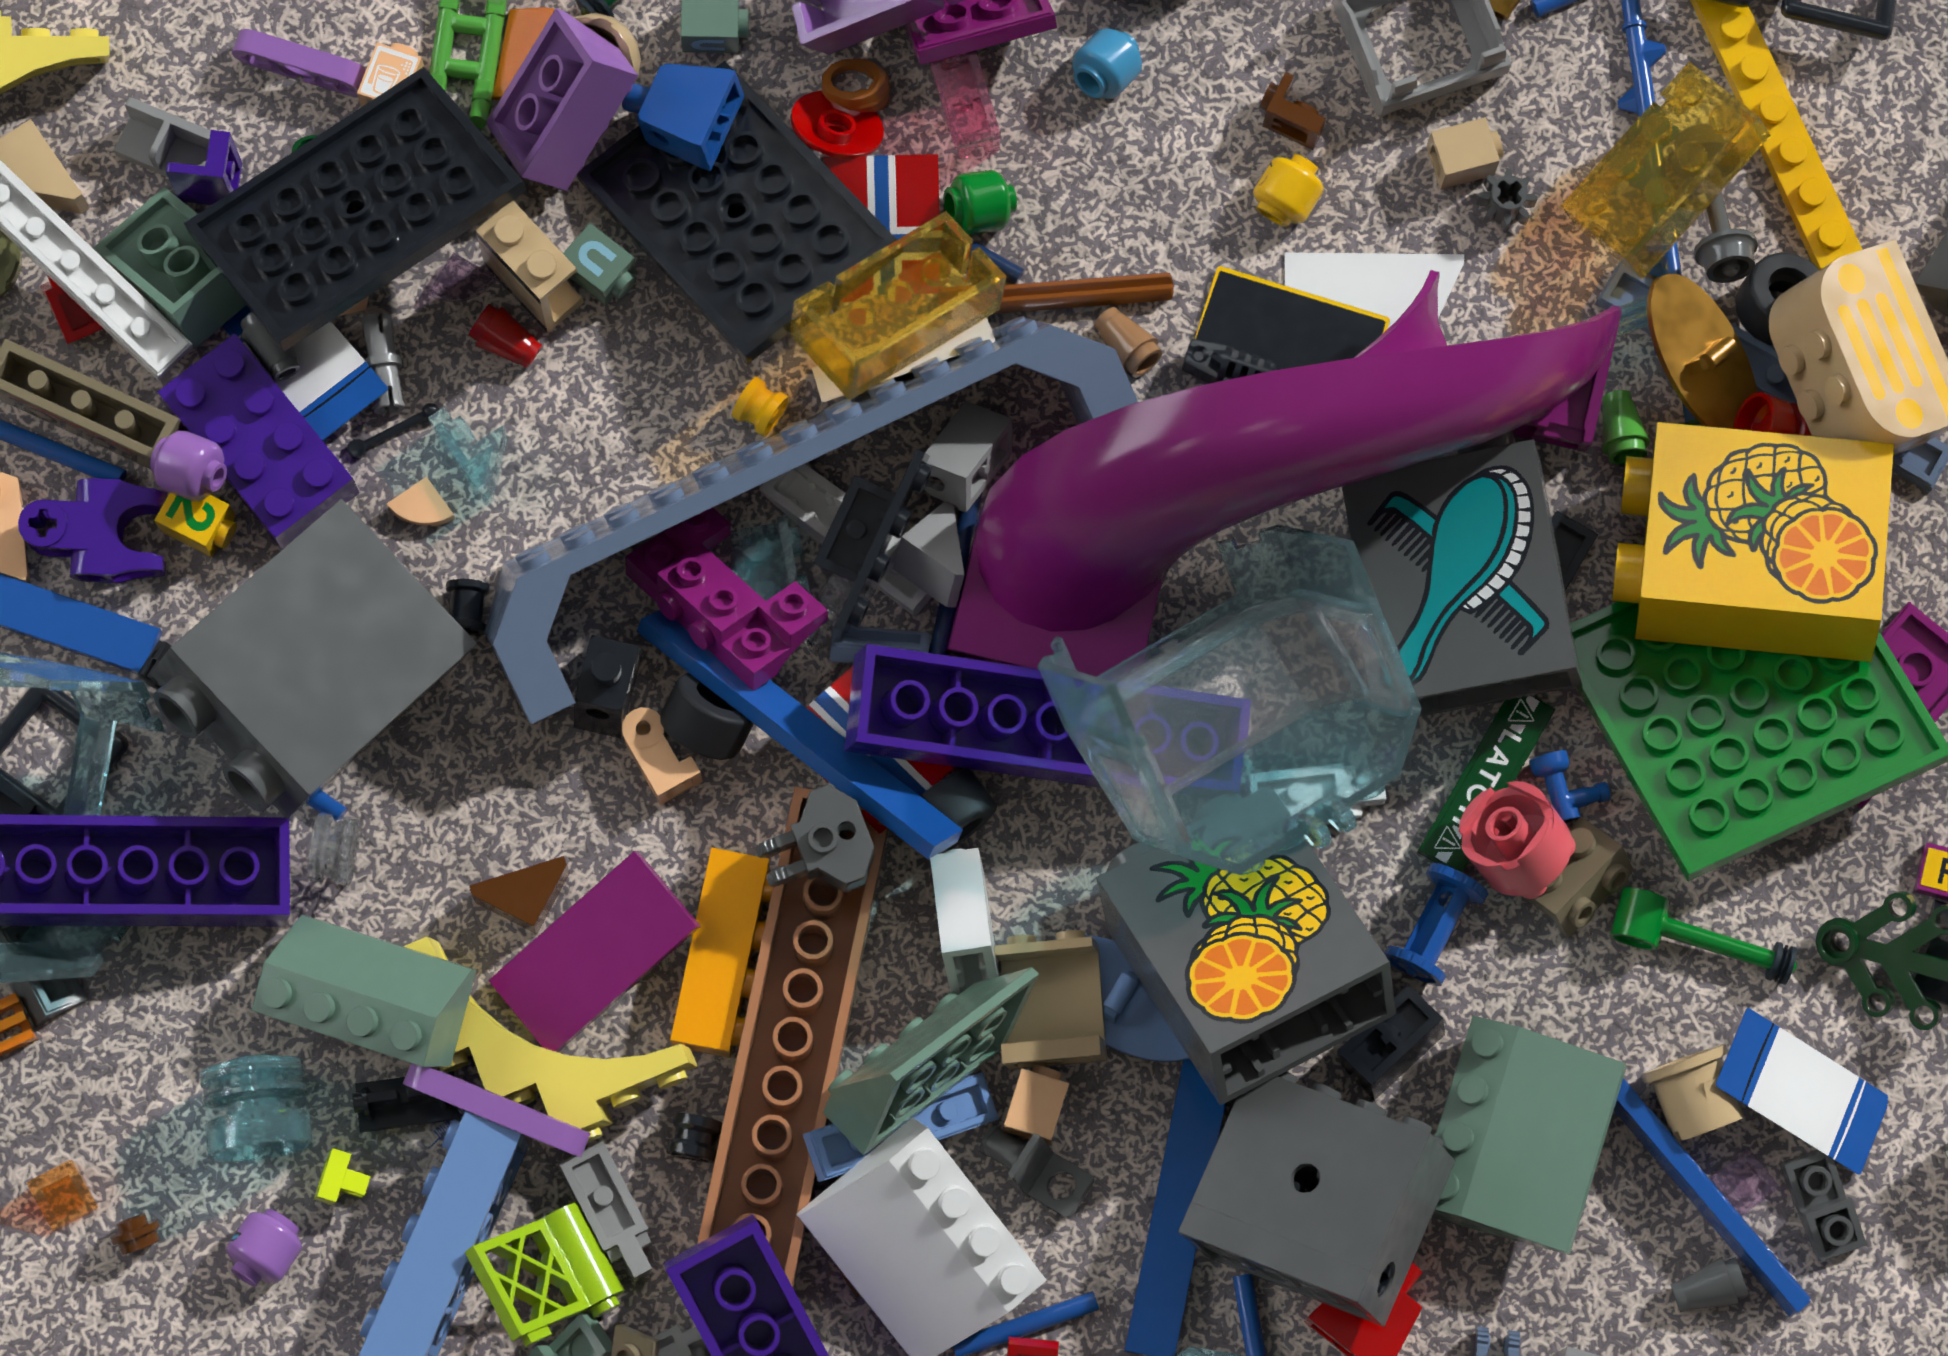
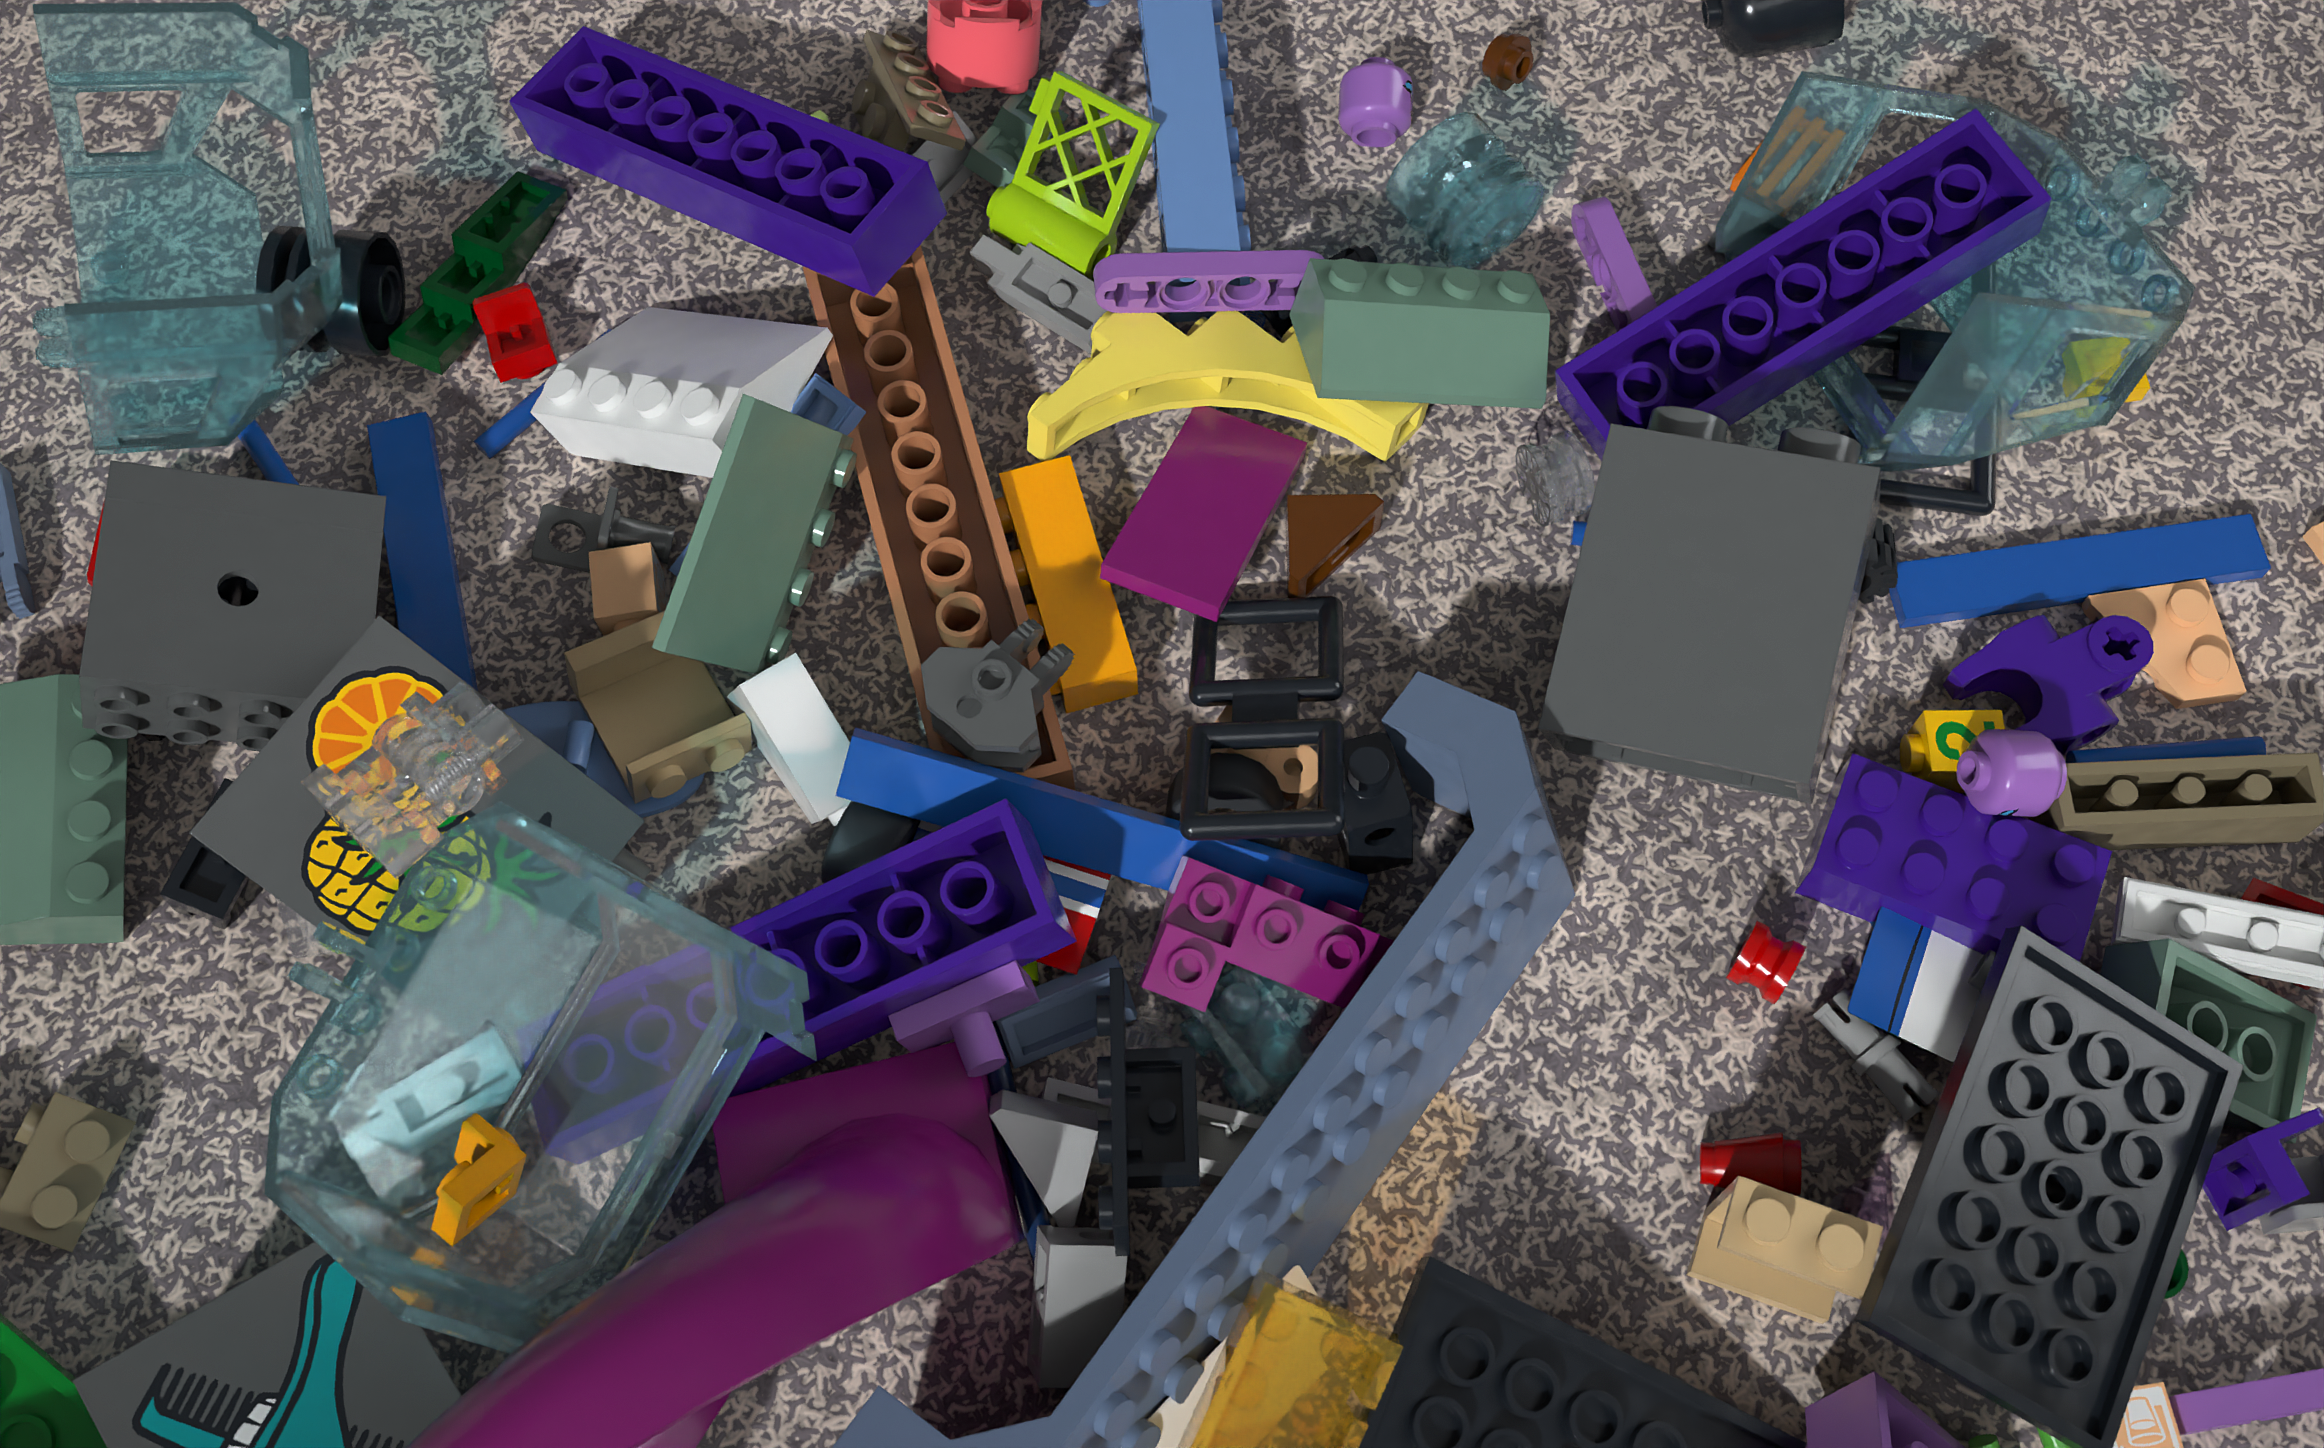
camera: 160 degrees right, 10 degrees down
clear orange slope [27,1160,99,1231] -> none
neon yellow tile [313,1148,371,1205] -> none
black hinge [347,403,440,459] -> none
light nougat tile [387,476,455,526] -> none
clear light blue slope [428,407,508,507] -> none
black bush [446,579,490,636] -> none
sand green brick [563,223,637,306] -> none
black wheel [666,1112,723,1163] -> none
yellow wheel [731,376,790,437] -> none
blue hose [1384,863,1489,986] -> none
dark green tile [1417,696,1556,872] -> none
coral brick [1459,781,1576,899] -> none
blue piece [1529,750,1611,823] -> none
none -> clear hips [301,682,524,879]
none -> light orange bracket [431,1113,527,1247]
none -> medium lavender tile [888,960,1040,1077]
none -> black bar [1179,596,1345,841]
none -> medium lavender beam [1571,197,1657,331]
none -> red wheel [1725,921,1806,1004]

